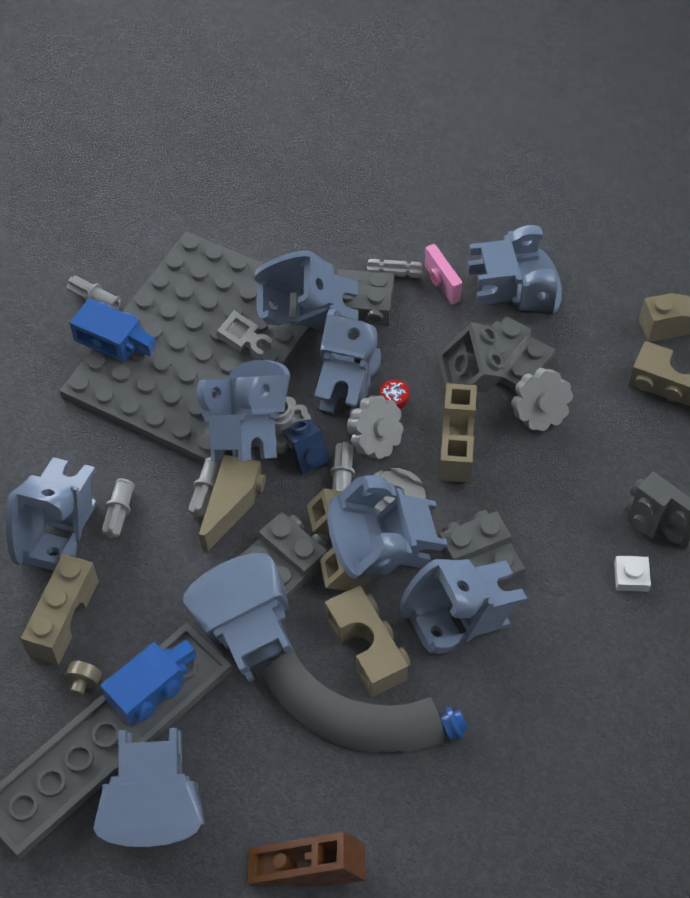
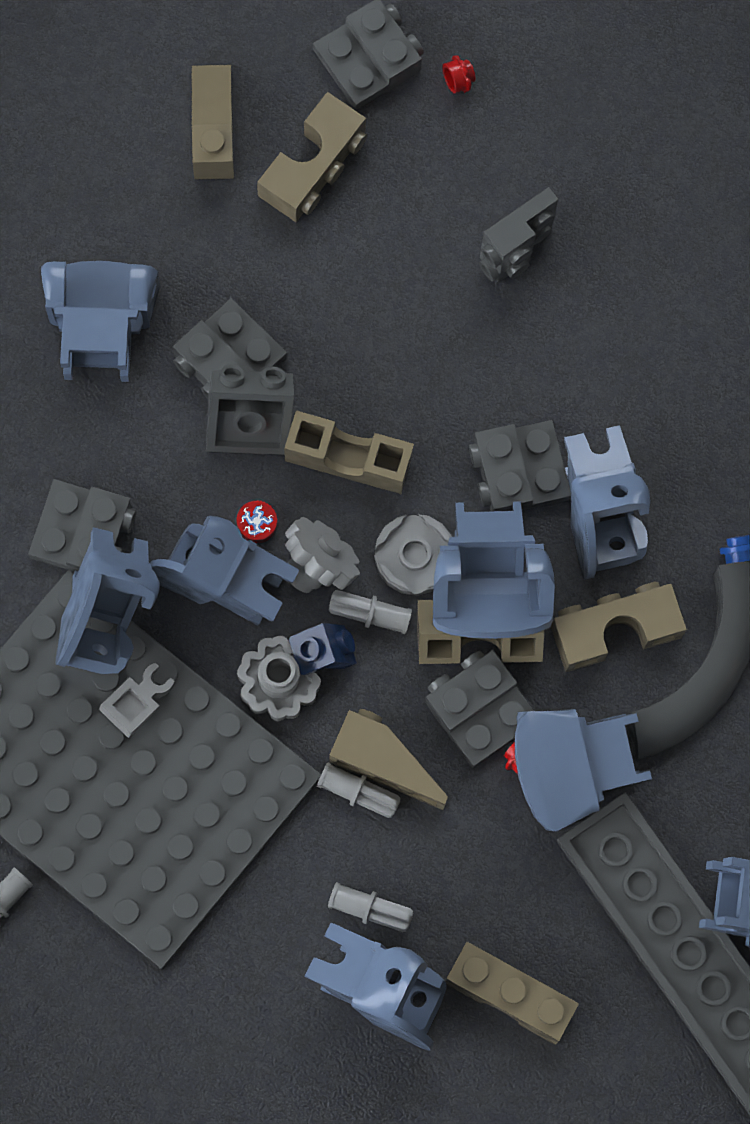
camera: 85 degrees left, 20 degrees up
dark tan tile [65,661,102,697] -> none
blue hinge [70,298,156,363] -> none
blue hinge [100,640,196,727] -> none
sand blue piece [196,360,290,461] -> none
light grey axle [367,259,423,278] -> none
bright pink plate [424,244,463,305] -> none
light grey plant [511,368,573,431] -> none
white plate [614,556,651,592] -> none

